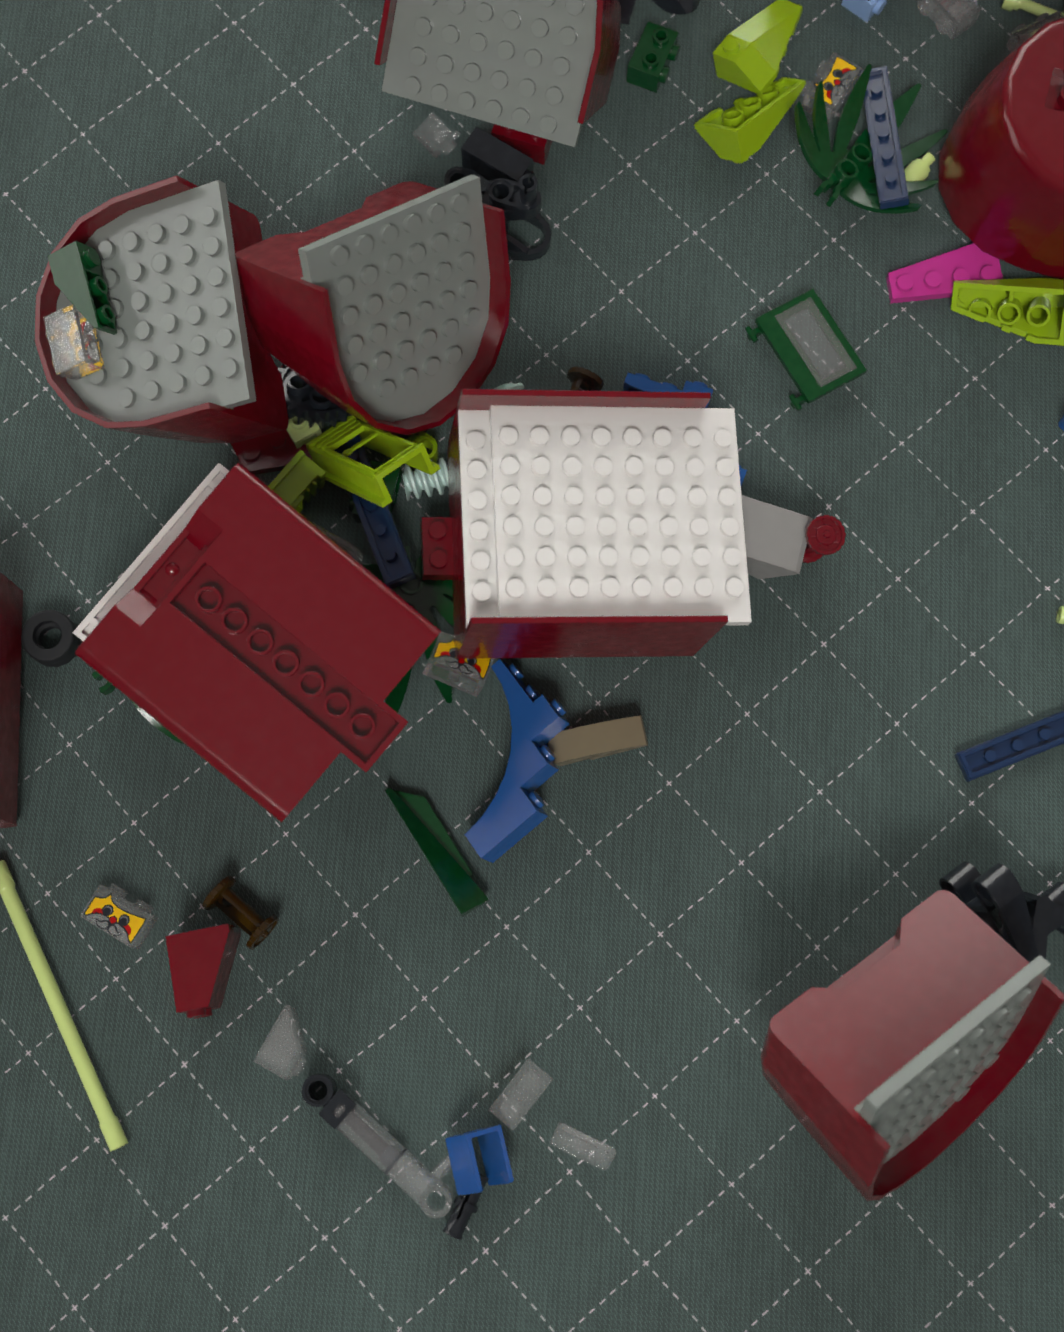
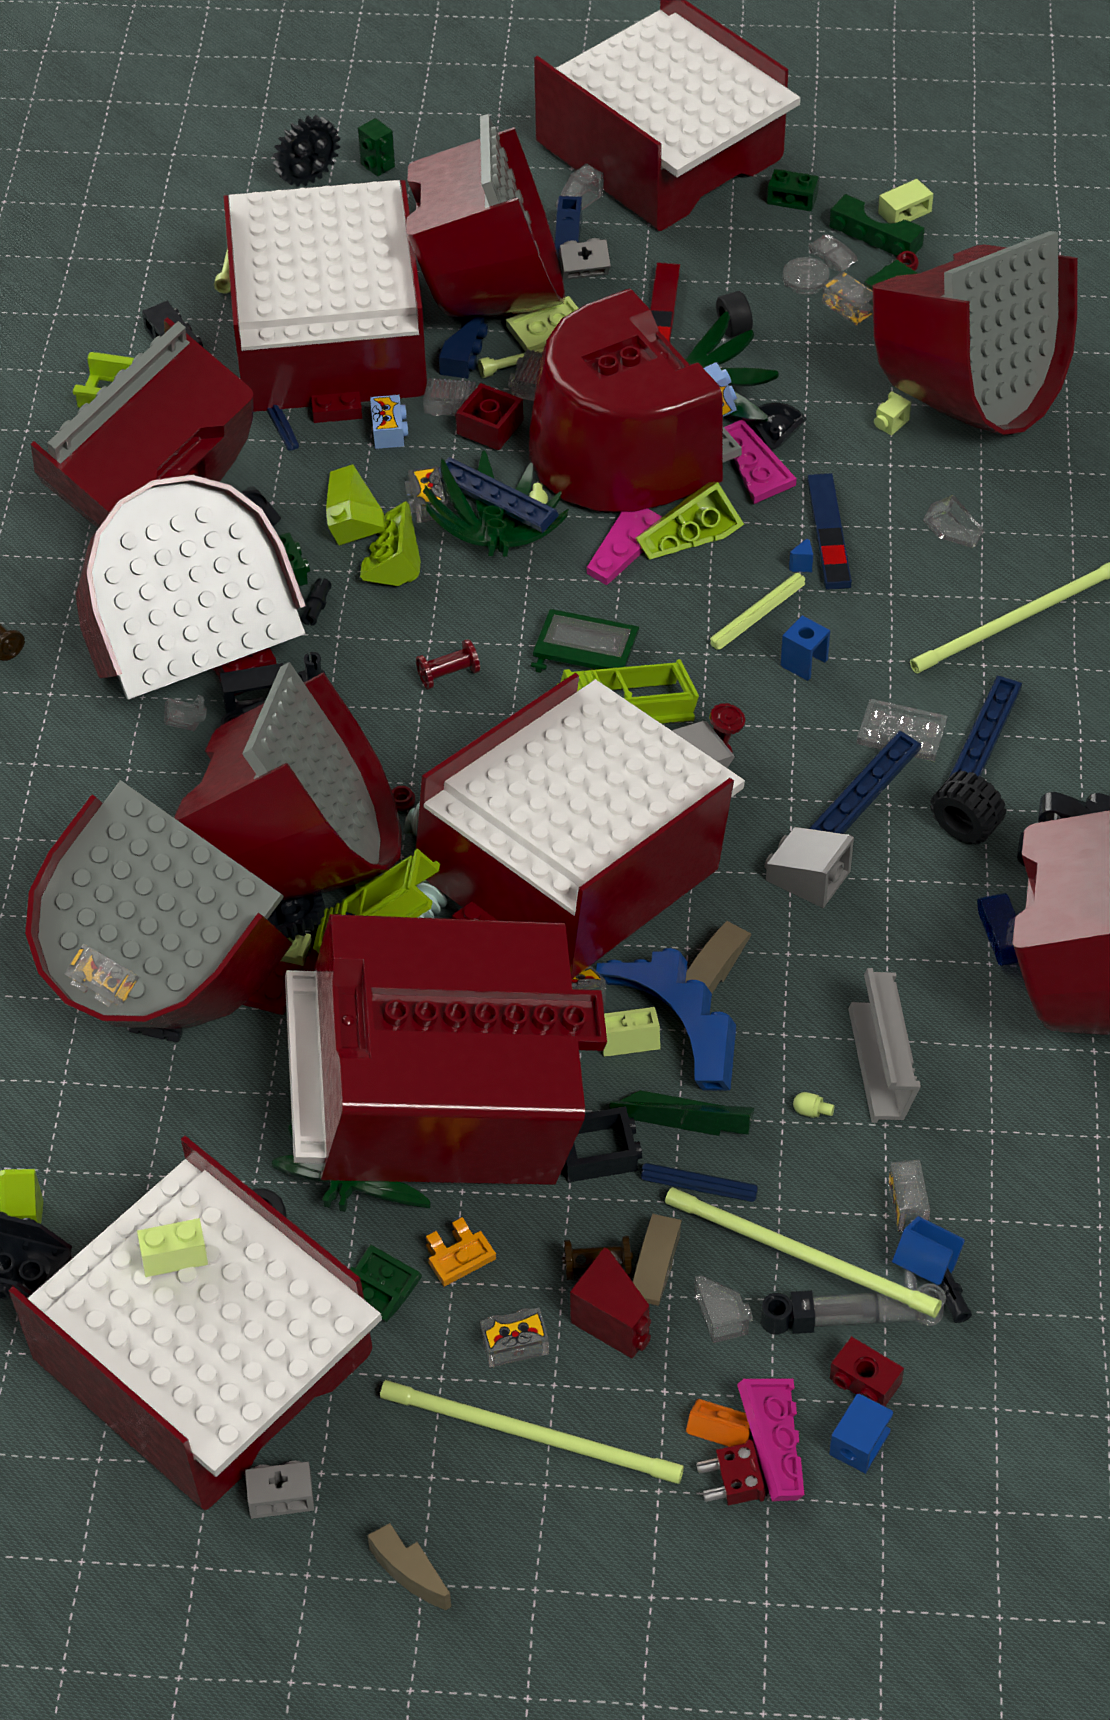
camera: 45 degrees left, 25 degrees down
dark green slope [48,241,118,335] -> none
clear slope [550,1121,617,1171] -> none
none -> black pin [301,578,332,626]
none -> dark green slope [350,1244,422,1322]
none -> dark red plate [392,786,415,811]
none -> dark red hose [415,639,480,690]
none -> light orange plate [426,1217,496,1287]
none -> dark red brick [456,383,524,450]
none -> lime piece [557,659,699,723]
none -> black window [564,1106,642,1183]
none -> yellowish green hinge [603,1007,660,1057]
none -> dark tan slope [633,1214,682,1306]
none -> dark blue axle [641,1163,758,1202]
none -> yellowish green piece [665,1187,942,1318]
none -> orange slope [686,1399,752,1447]
none -> dark red piece [697,1440,765,1506]
none -> yellowish green axle [710,573,805,650]
none -> dark pink wing [737,1379,804,1501]
none -> light grey slope [764,827,854,908]
none -> blue piece [781,615,830,681]
none -> yellowish green cylinder [793,1092,835,1118]
none -> dark blue tile [809,730,921,834]
none -> blue piece [829,1394,893,1474]
none -> dark red brick [830,1336,904,1407]
none -> light grey piece [848,968,921,1123]
none -> clear plate [856,699,948,762]
none -> black tyre [930,771,1006,845]
none -> clear blue beam [977,893,1019,966]

